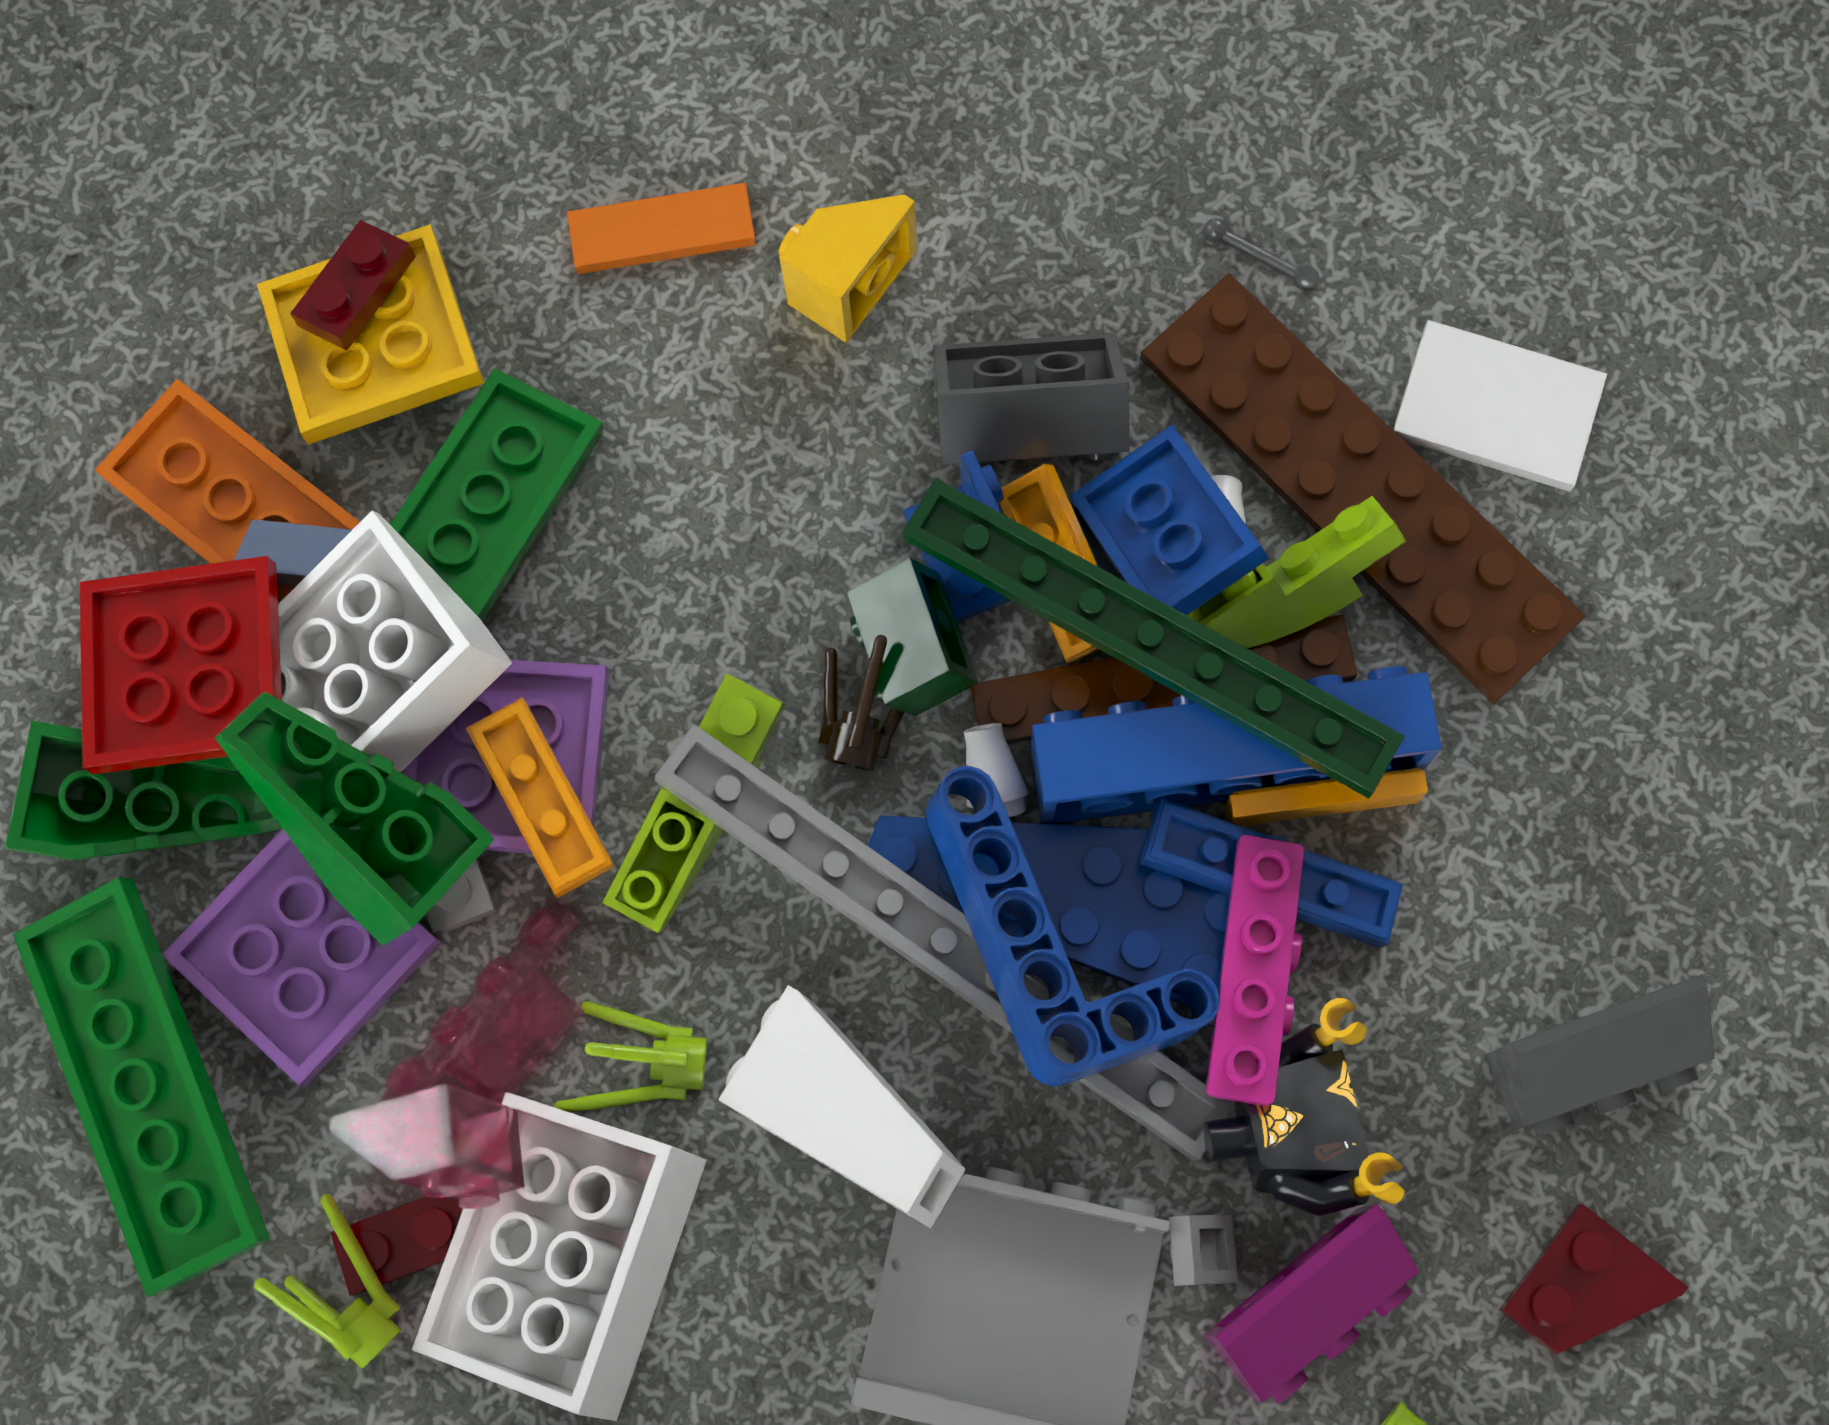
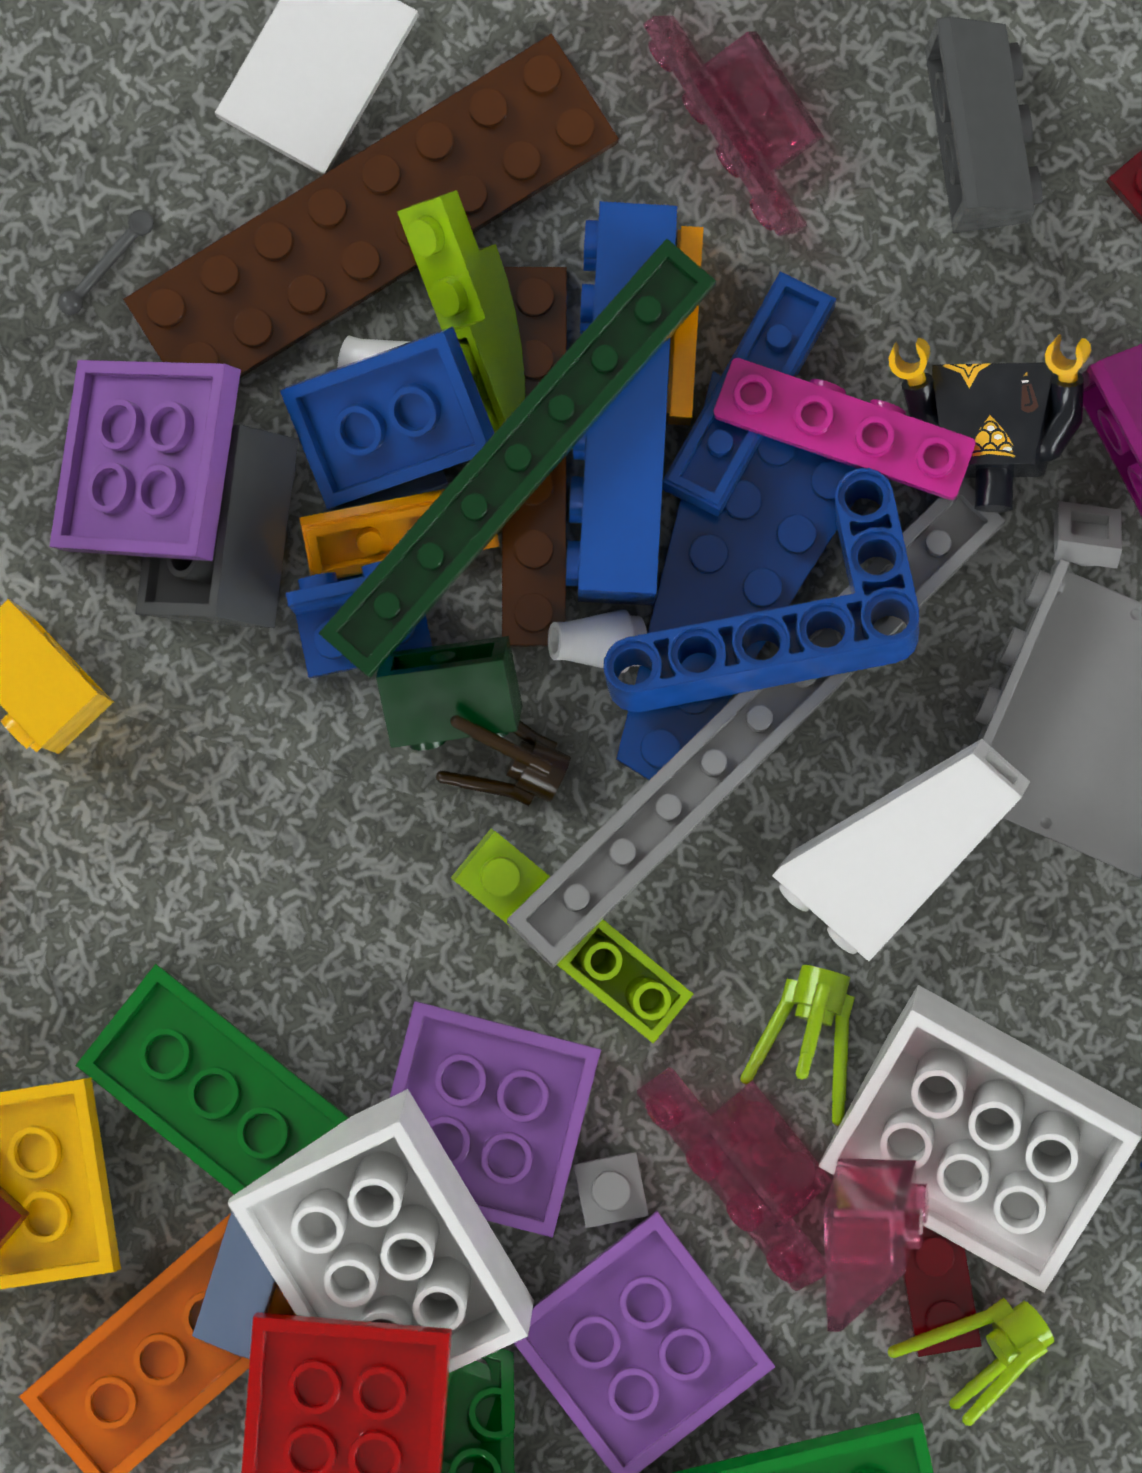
camera: 85 degrees left, 10 degrees up
green wedge [215,691,495,946] -> none
light orange tile [466,697,615,898] -> none
none -> medium lavender plate [49,360,241,561]
none -> clear pink bracket [643,16,824,236]

